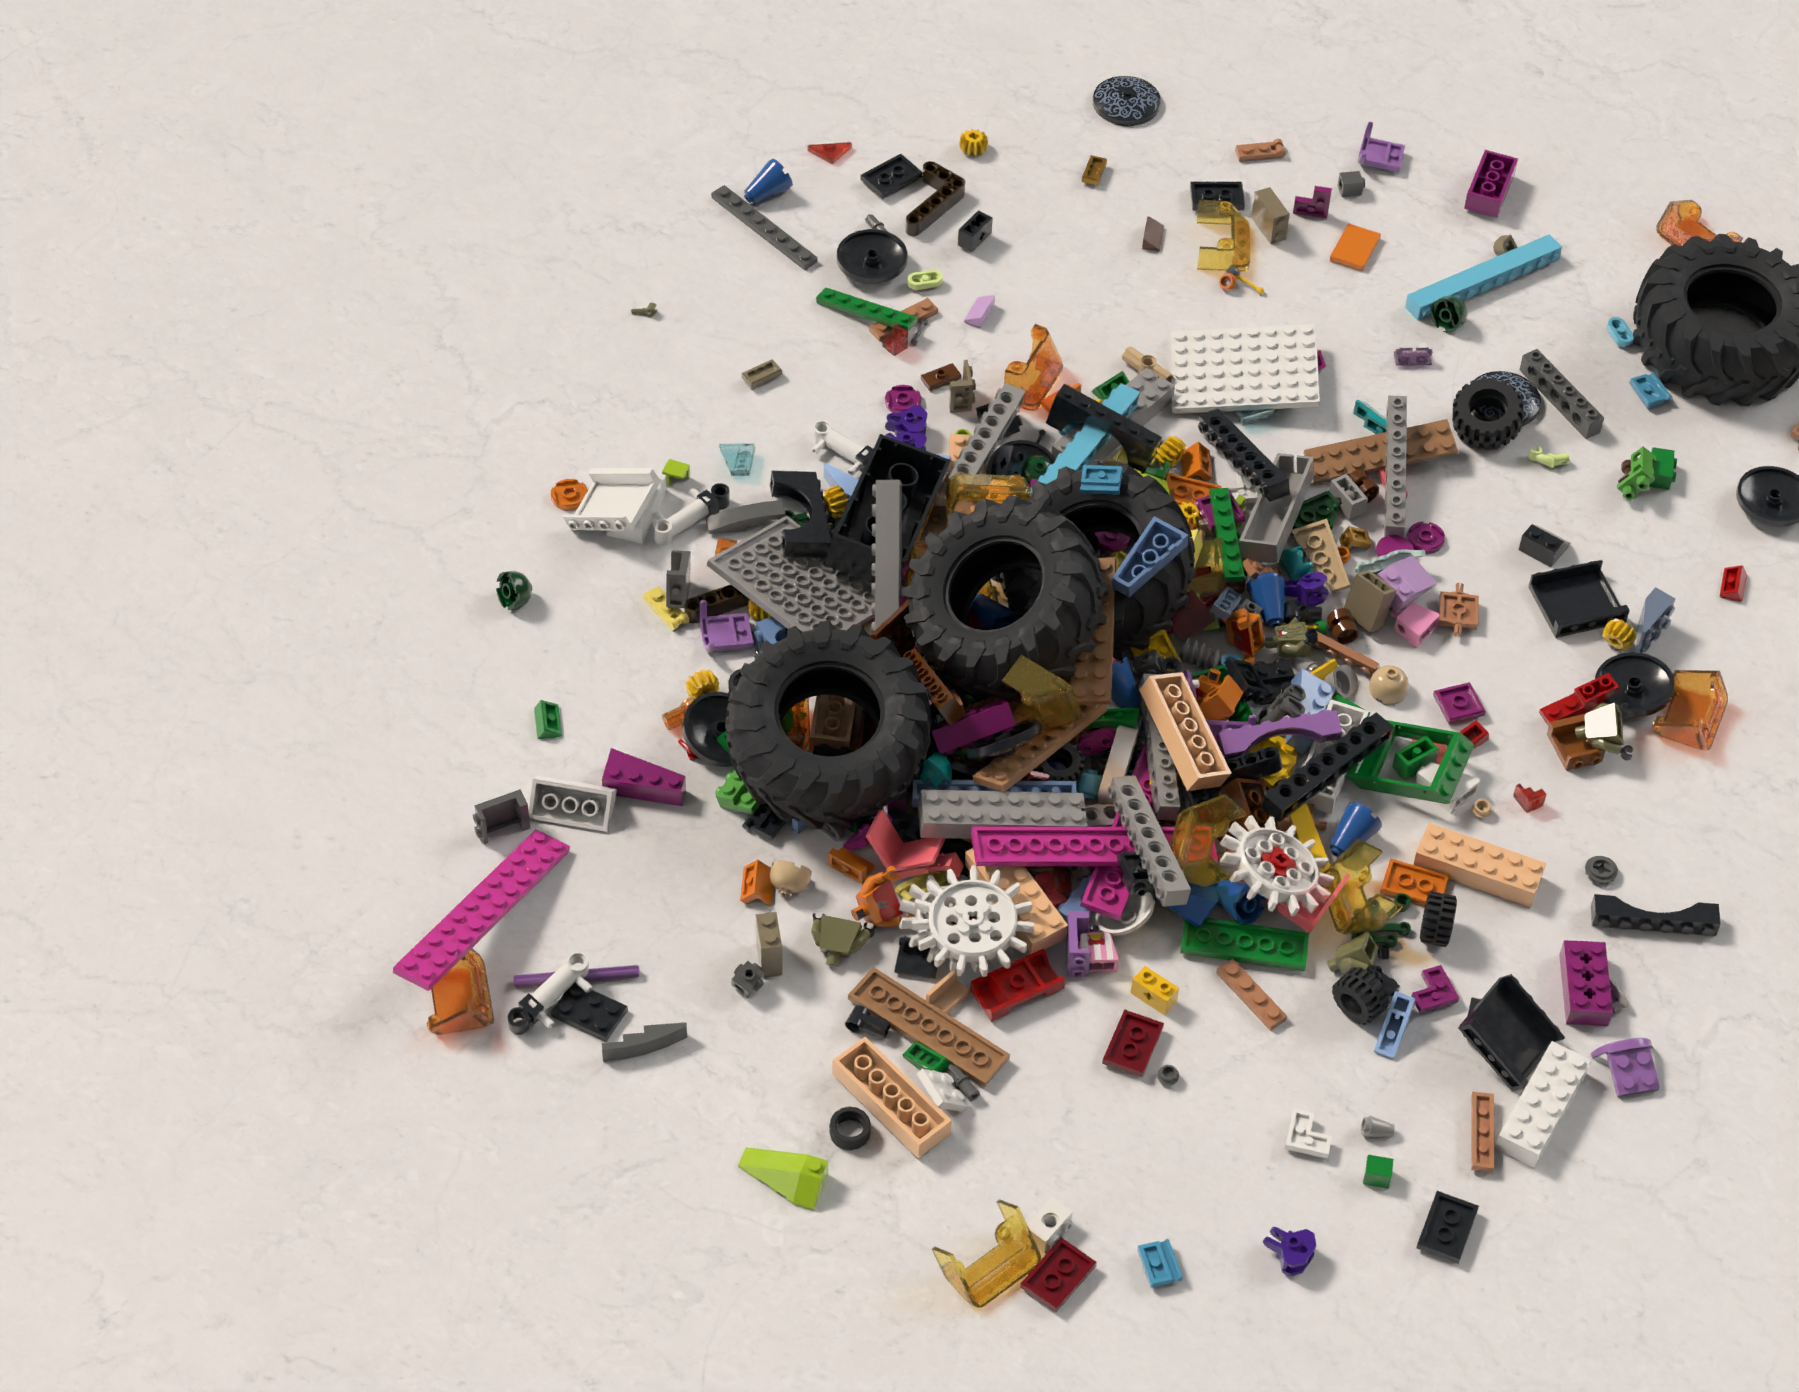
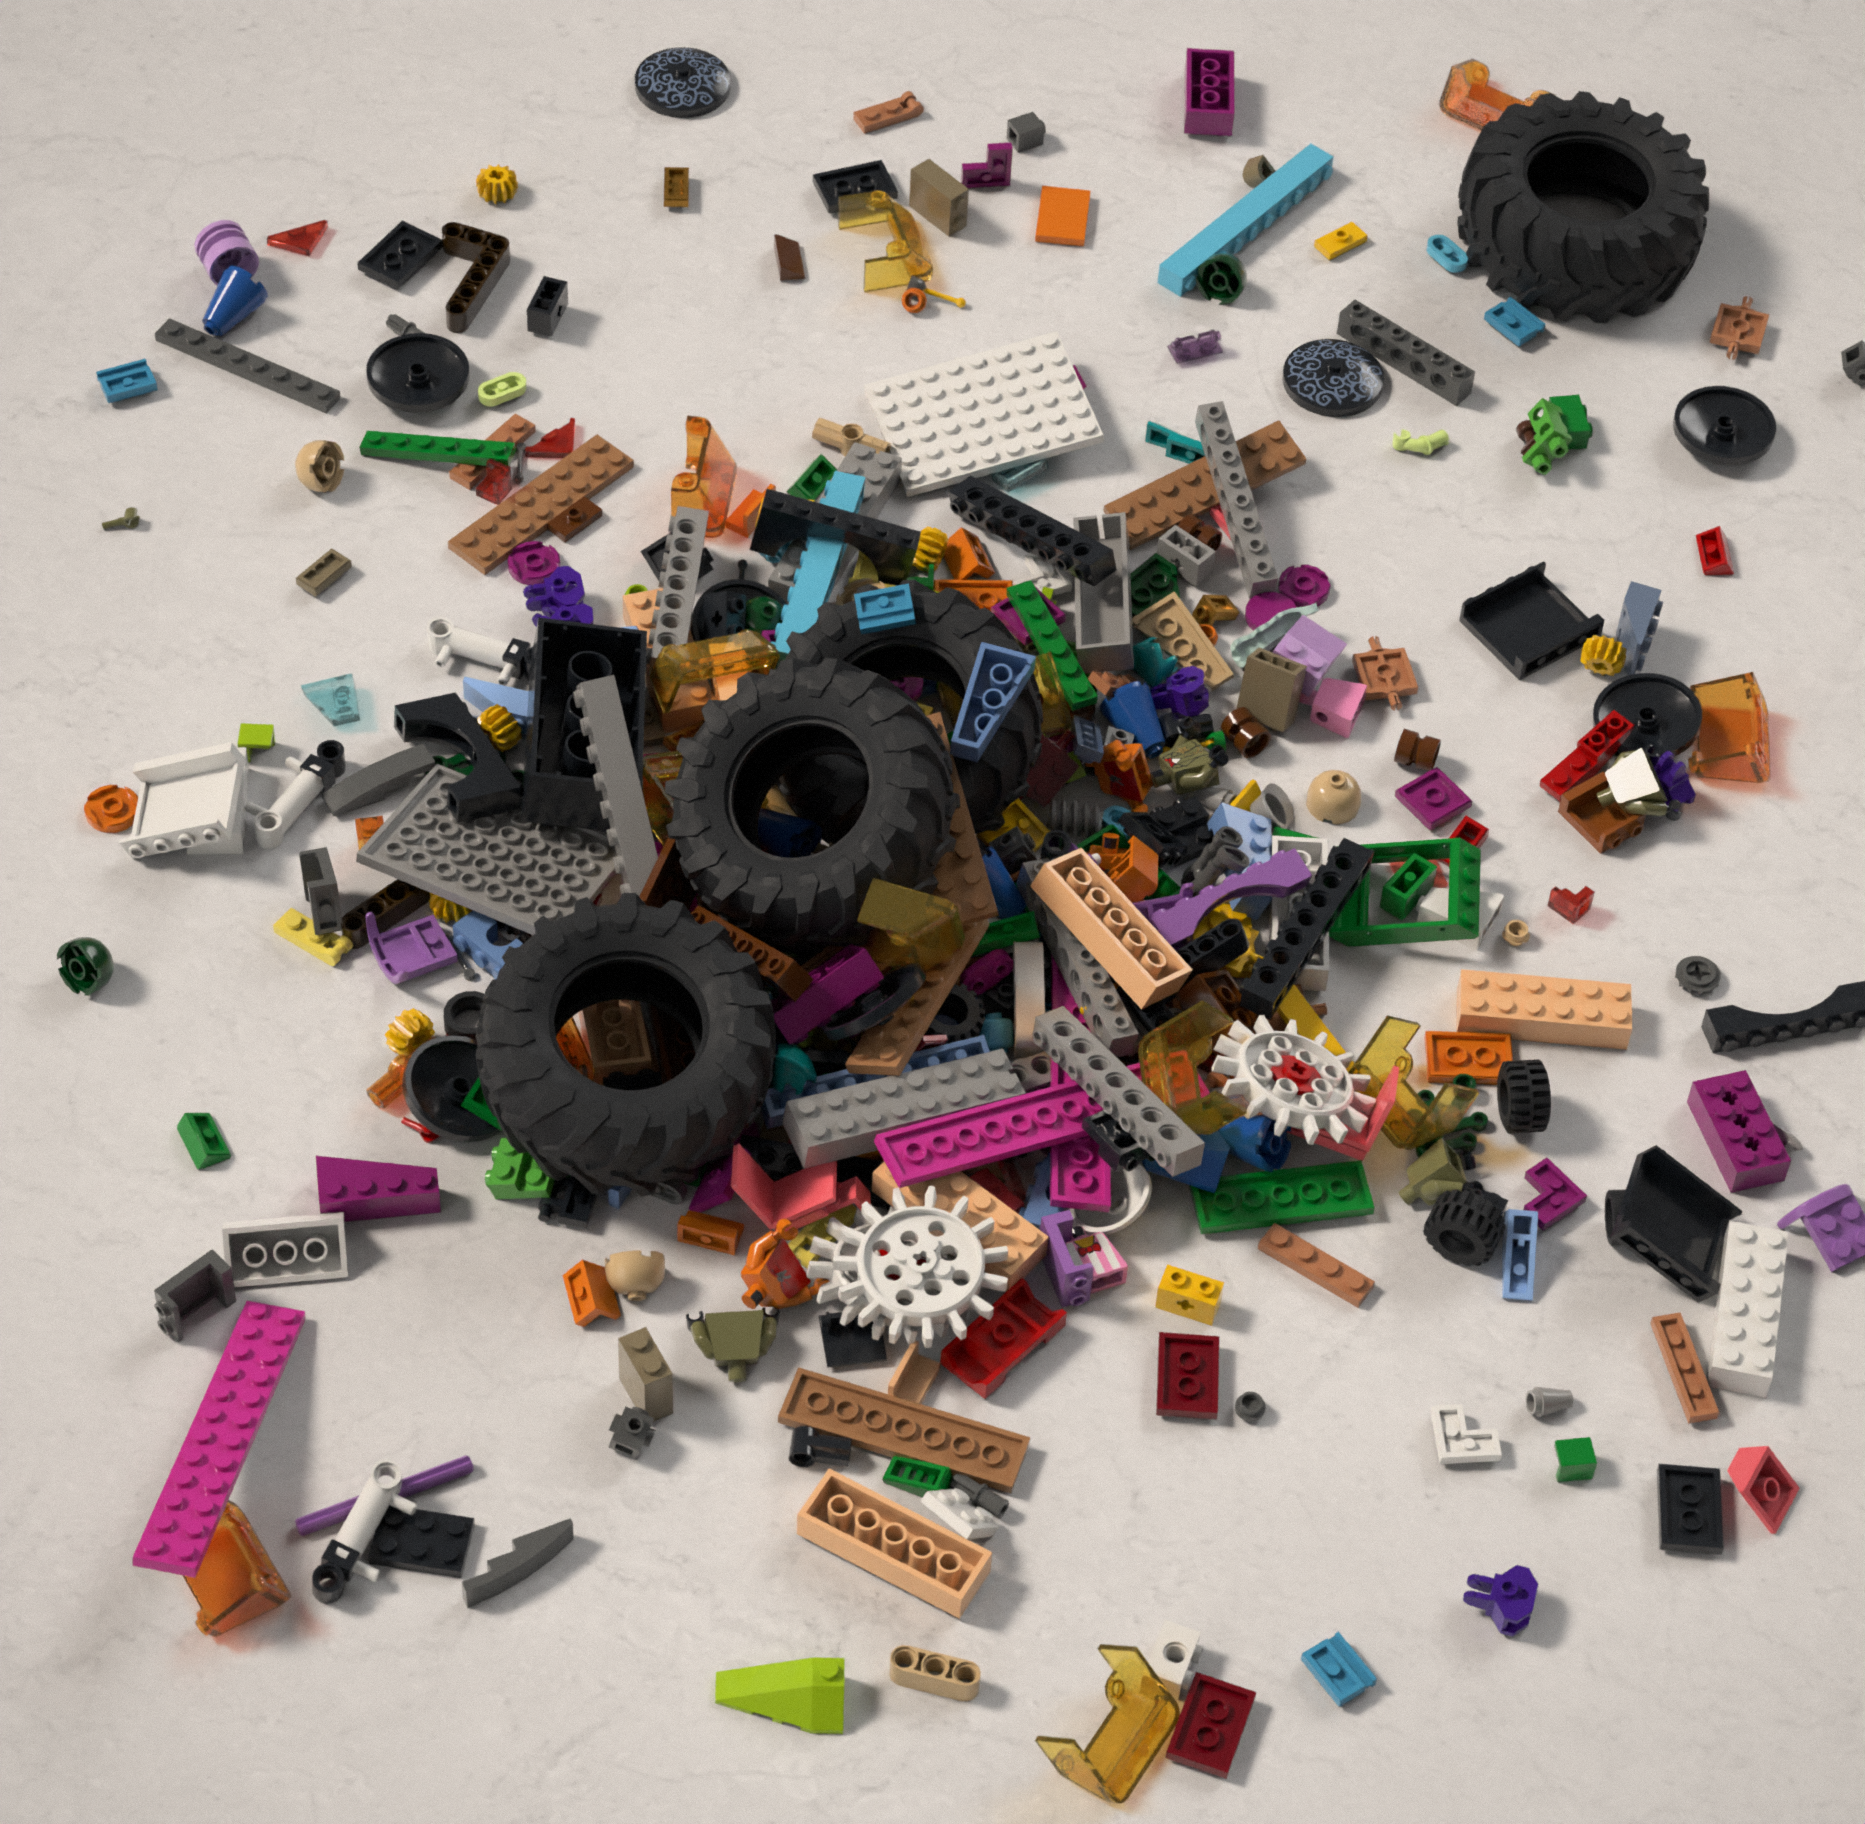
camera: 20 degrees left, 0 degrees up
black tyre [829,1106,871,1150] -> none
dark tan bracket [949,360,976,413] -> none
lavender slope [964,295,995,327] -> none
nougat plate [1311,631,1380,675] -> none
blue cone [1329,802,1382,858] -> none
medium lavender piece [1358,121,1405,173] -> none
black tyre [1452,377,1524,450] -> none
black slope [1518,524,1571,567] -> none
none -> dark azure plate [96,359,158,403]
none -> lavender wheel [194,220,259,285]
none -> tan cylinder [295,440,344,493]
none -> medium nougat plate [448,434,634,575]
none -> clear red tile [525,418,575,458]
none -> tan beam [889,1645,981,1701]
none -> yellow plate [1314,222,1368,261]
none -> reddish brown wheel [1394,728,1441,772]
none -> dark purple hinge [1653,751,1696,812]
none -> coral slope [1727,1446,1800,1534]

